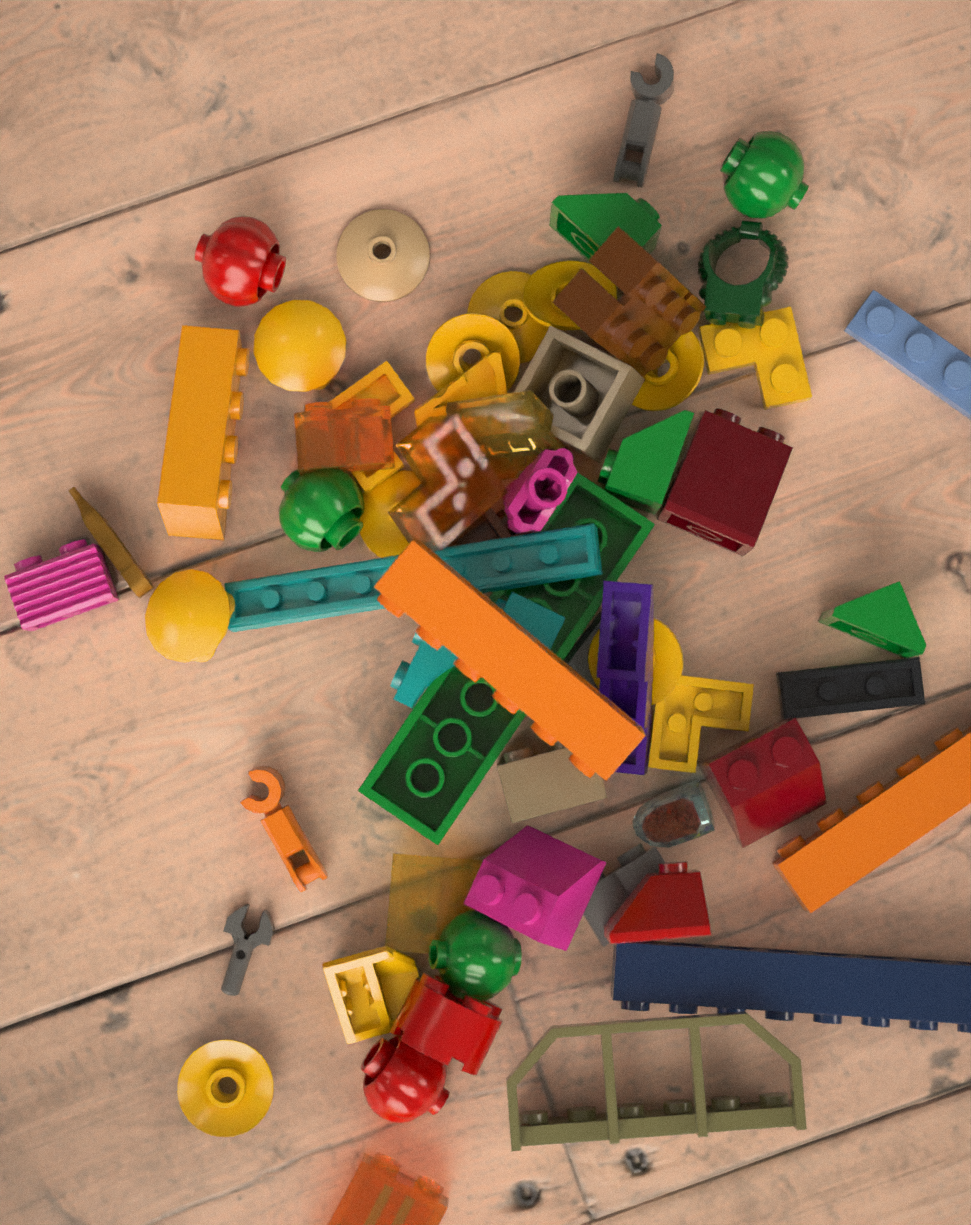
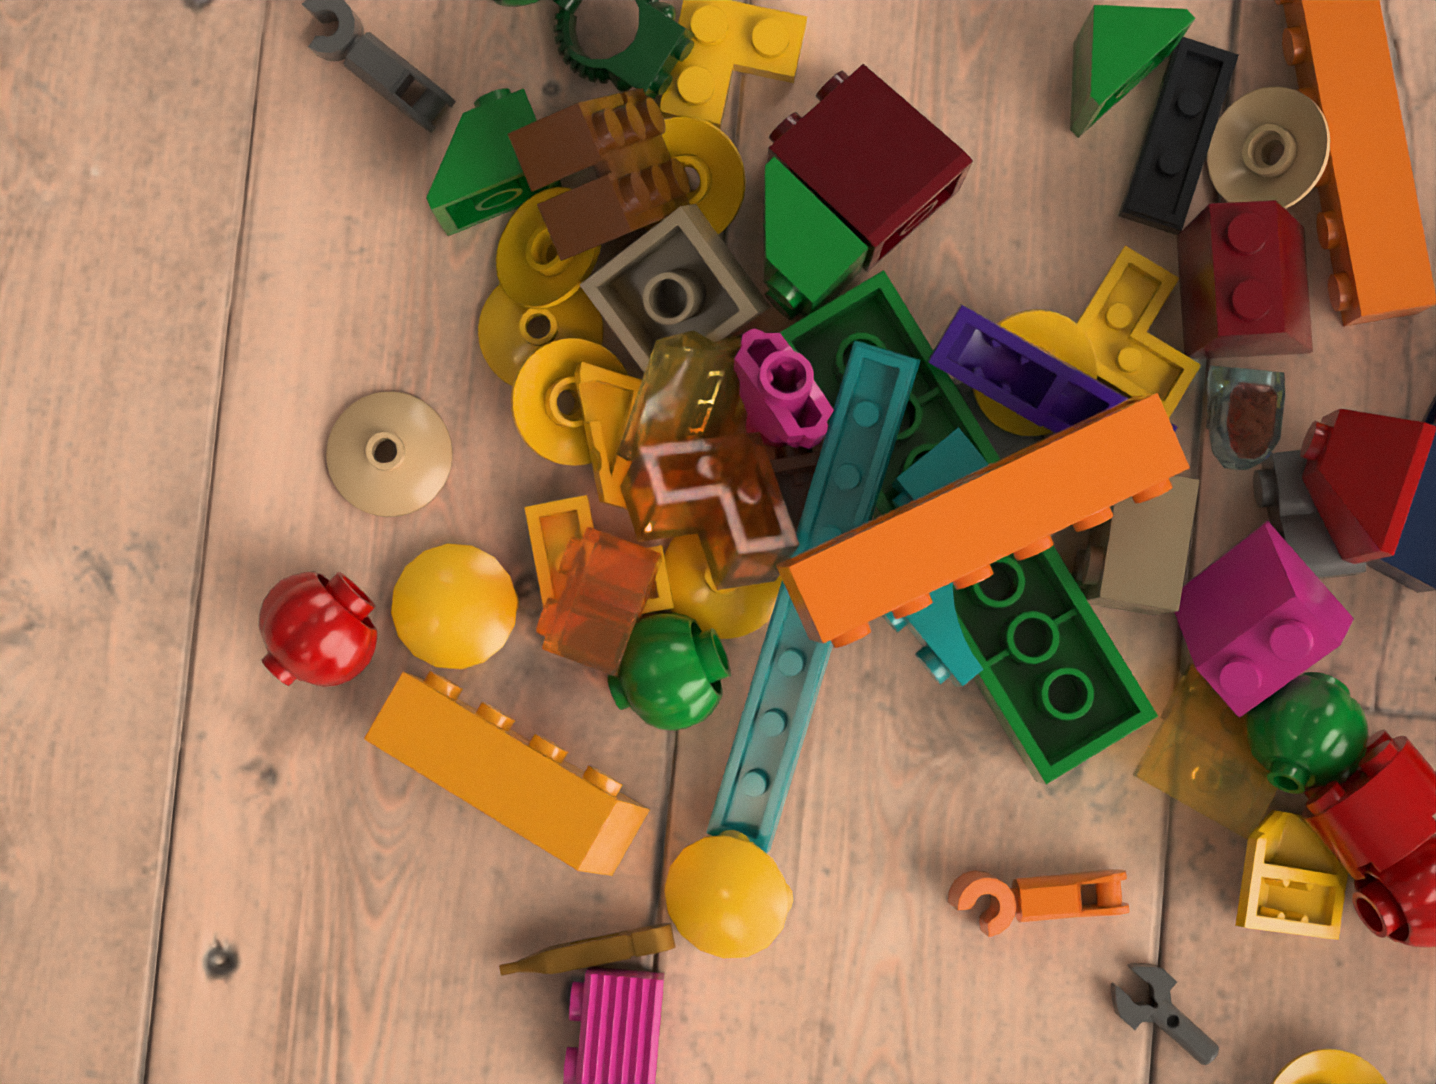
camera: 65 degrees left, 0 degrees up
none -> tan dish [1207,86,1330,209]

